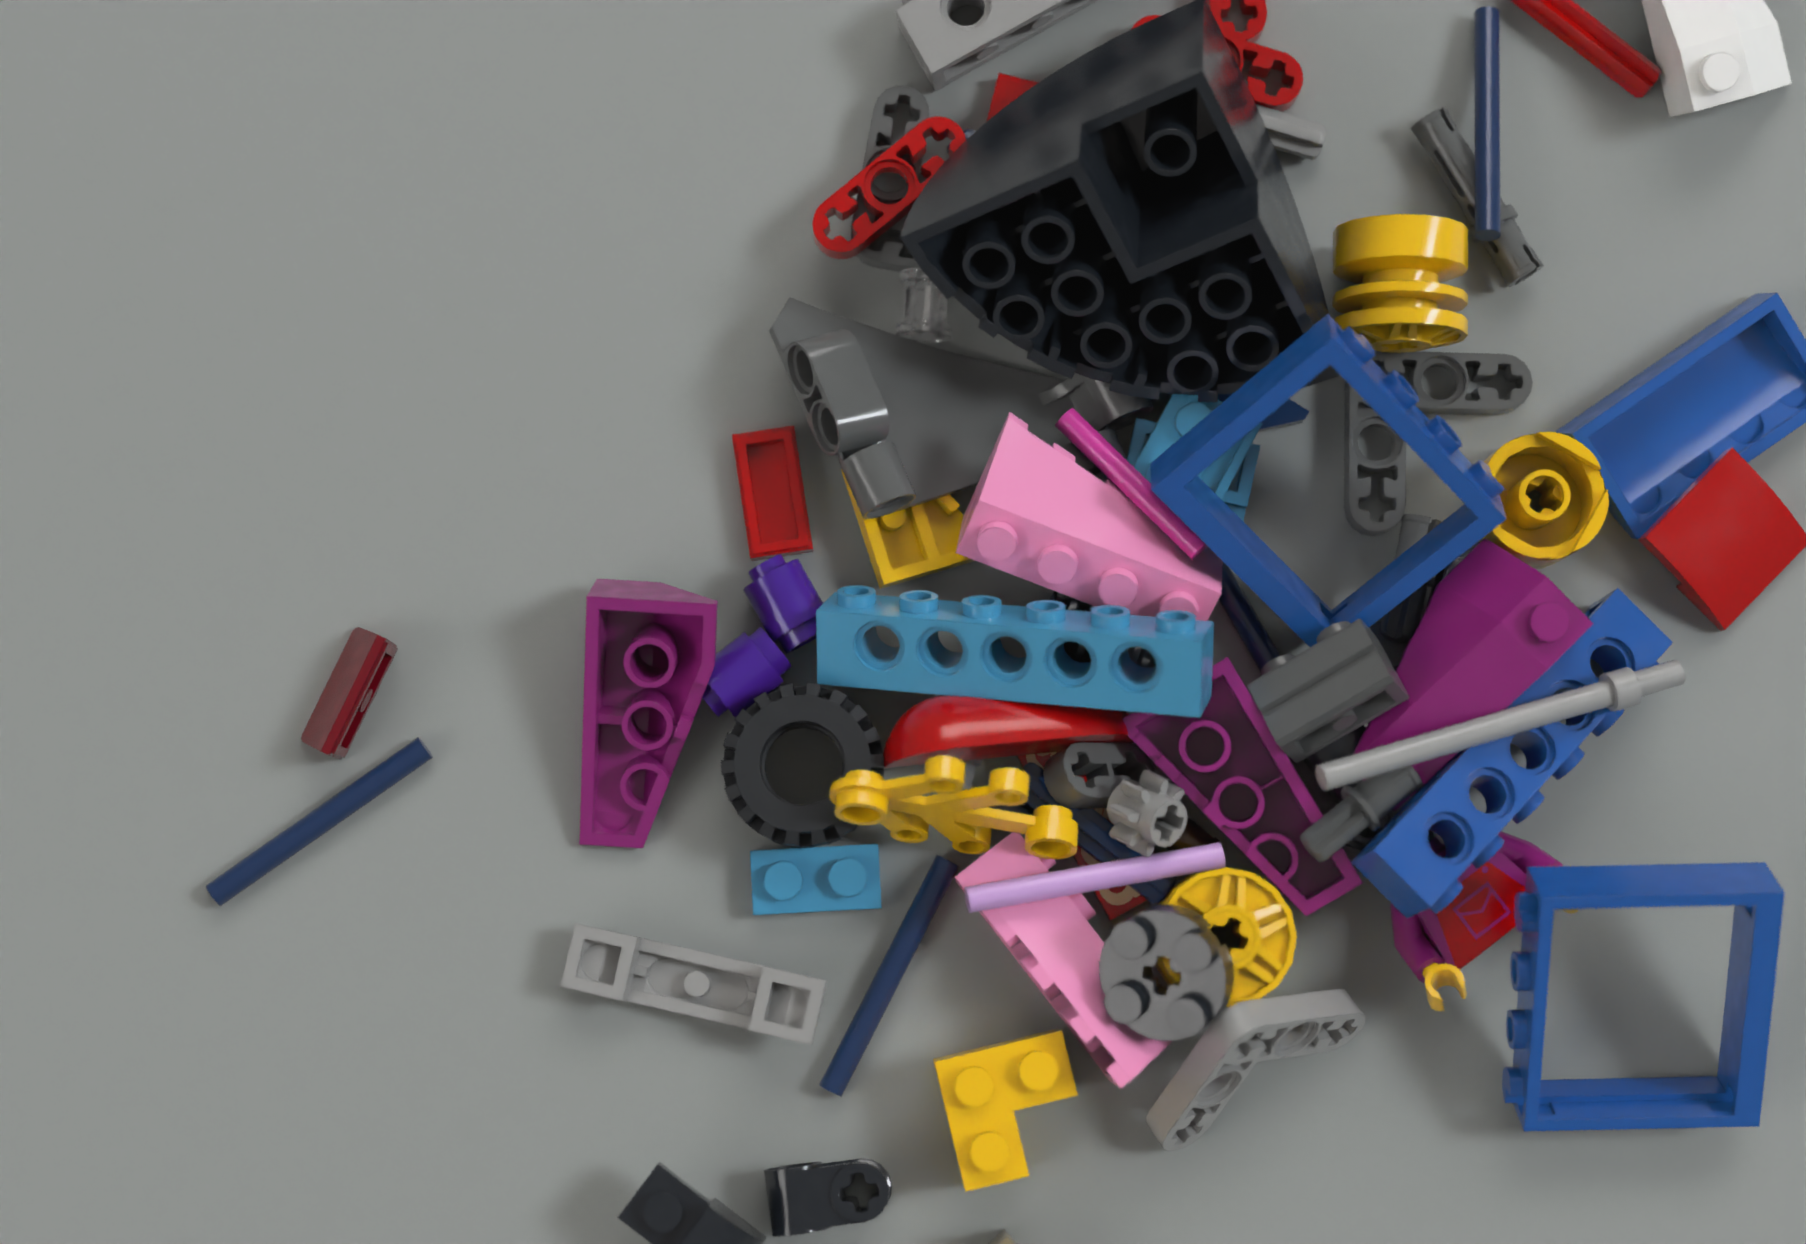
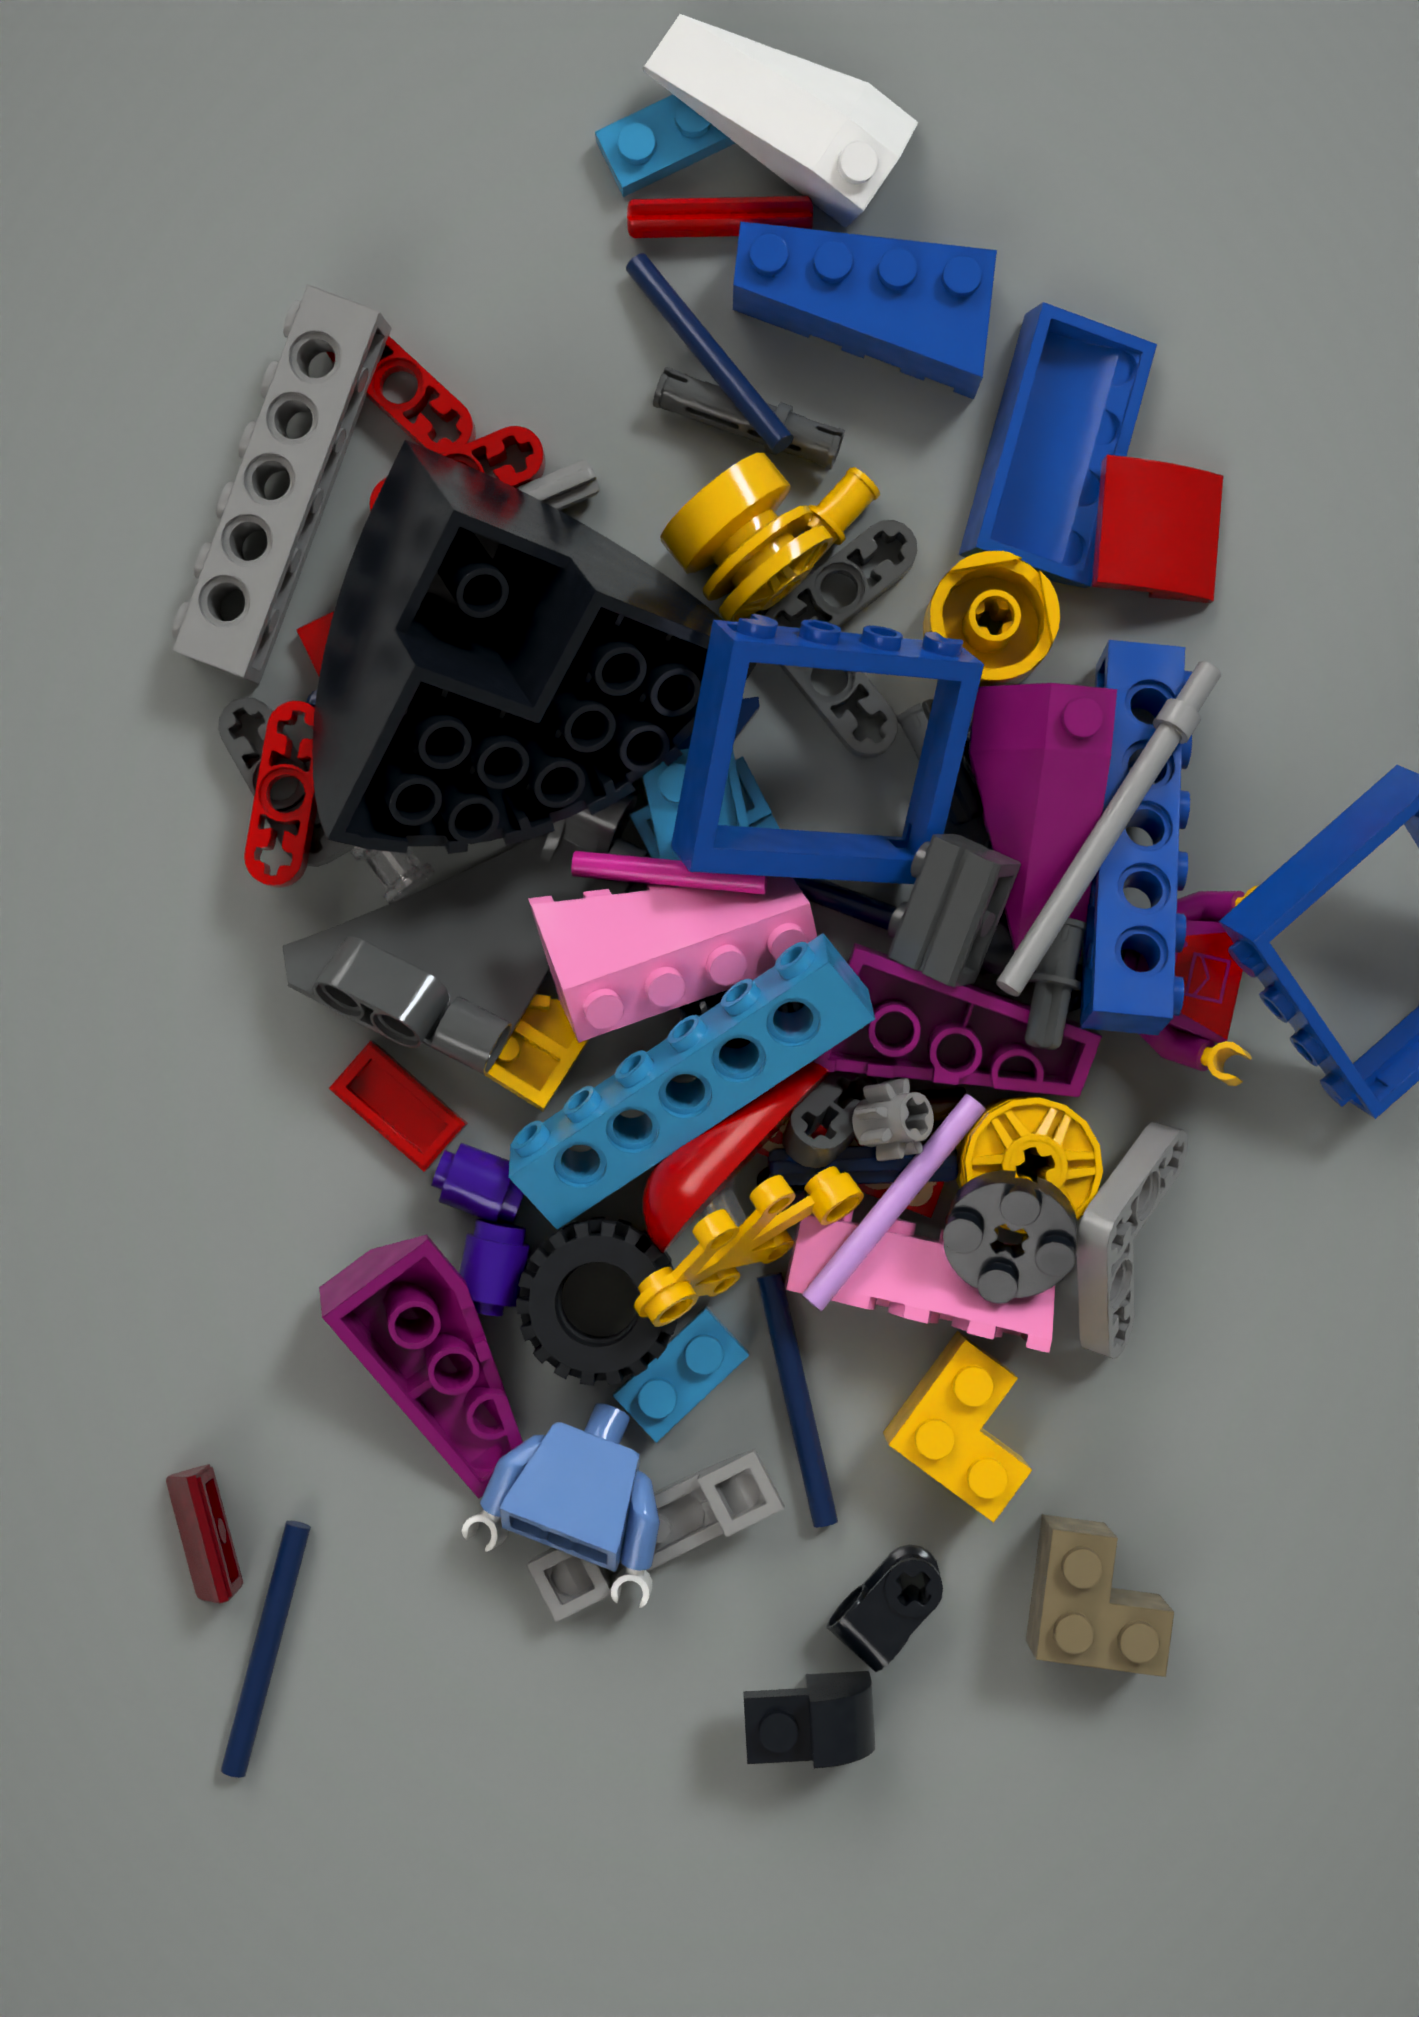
camera: 35 degrees left, 5 degrees up
none -> medium blue torso [462,1403,660,1608]
none -> blue wedge [733,221,997,399]
none -> yellow pin [803,467,880,550]

